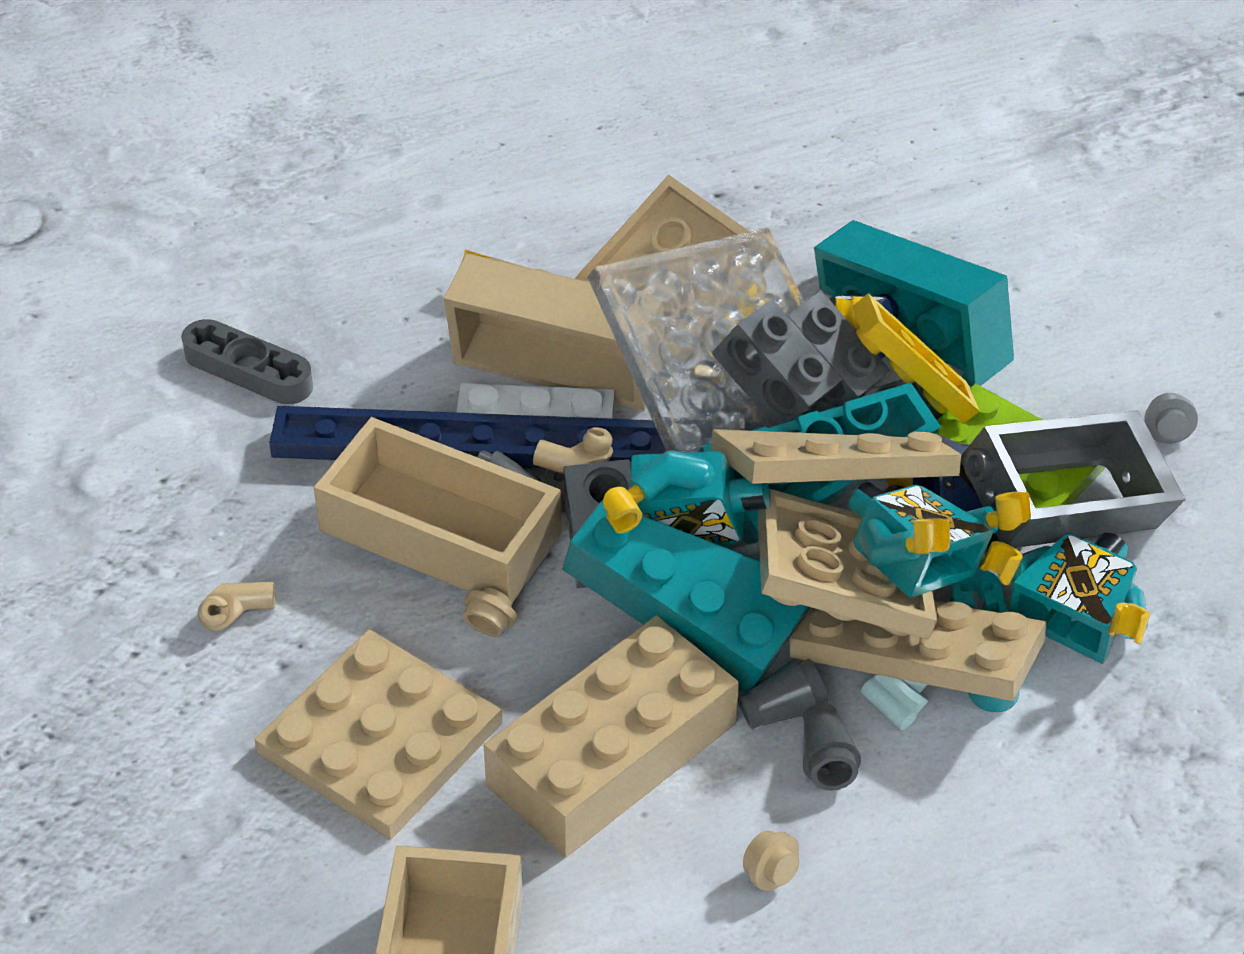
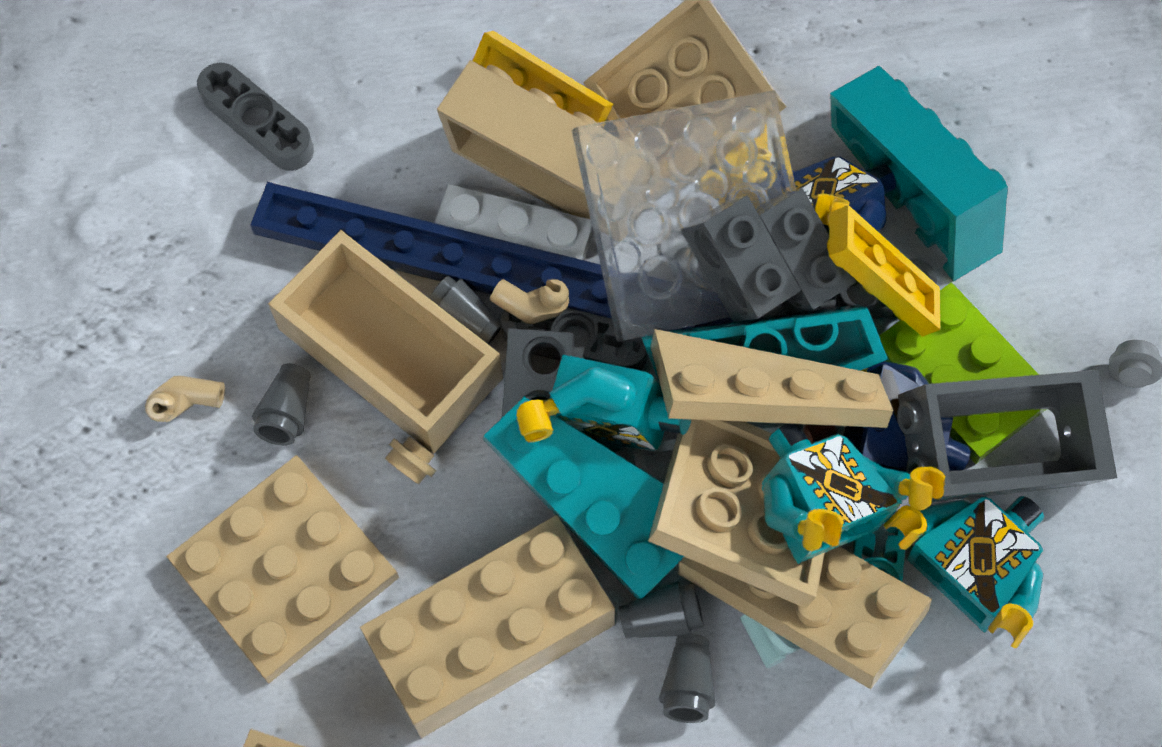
camera: 15 degrees right, 20 degrees up
none -> dark grey cone [252,363,311,446]

